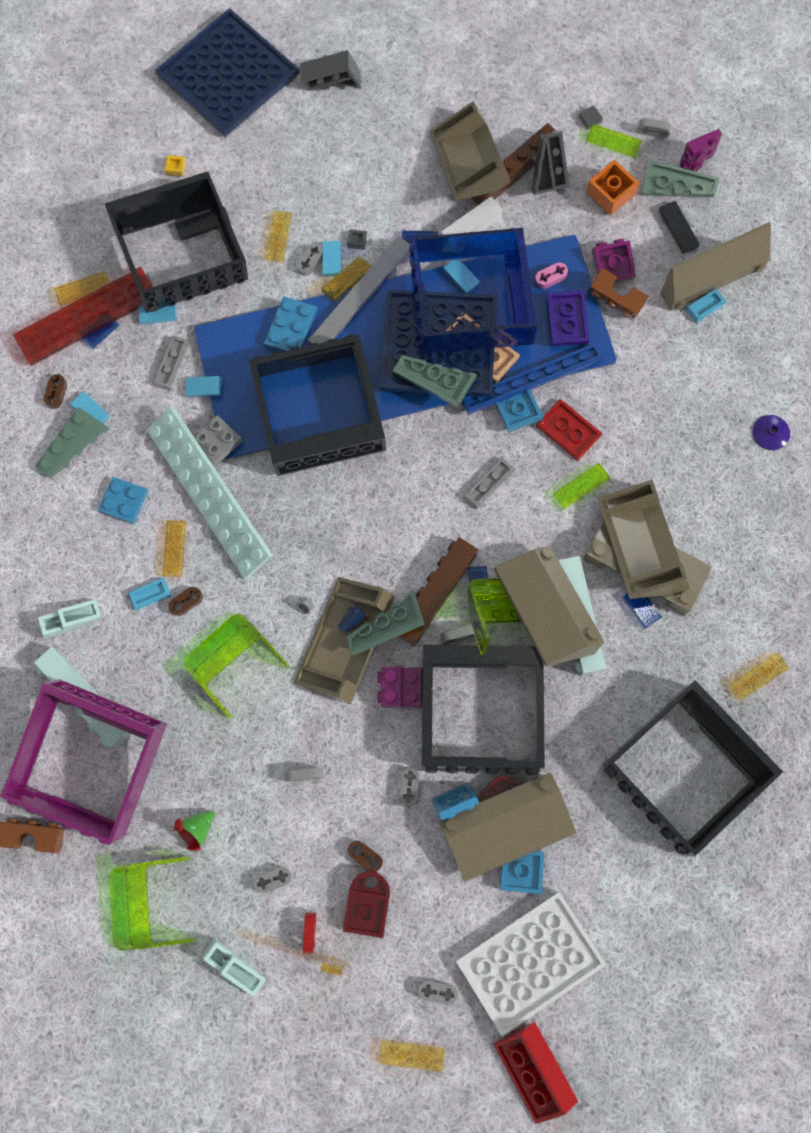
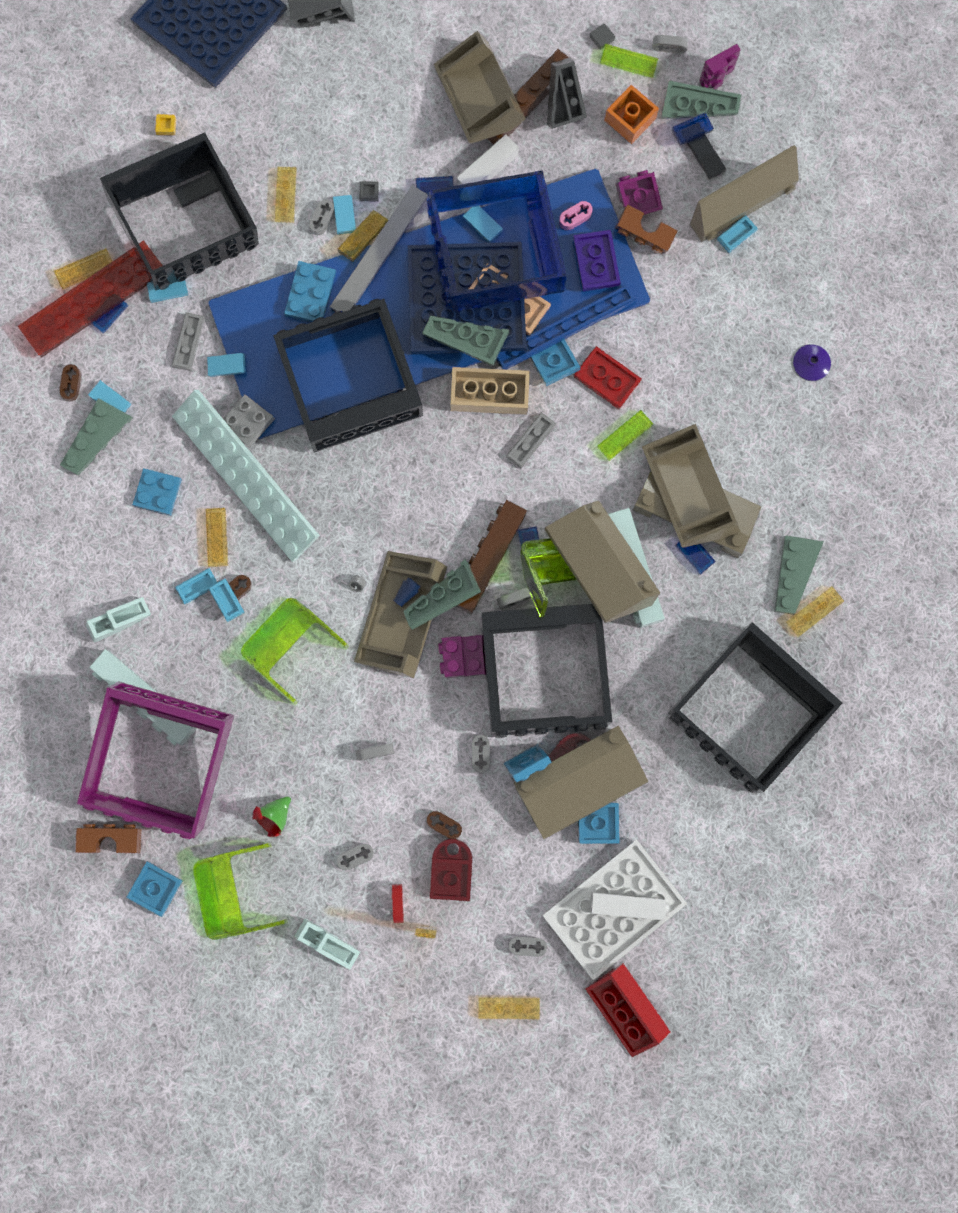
camera: 15 degrees left, 5 degrees up
none -> dark azure plate [126,861,183,917]
none -> medium azure tile [208,578,245,622]
none -> tan brick [451,367,530,415]
none -> white brick [590,892,670,921]
none -> clear blue tile [671,112,714,146]
none -> sand green wing [774,535,824,615]

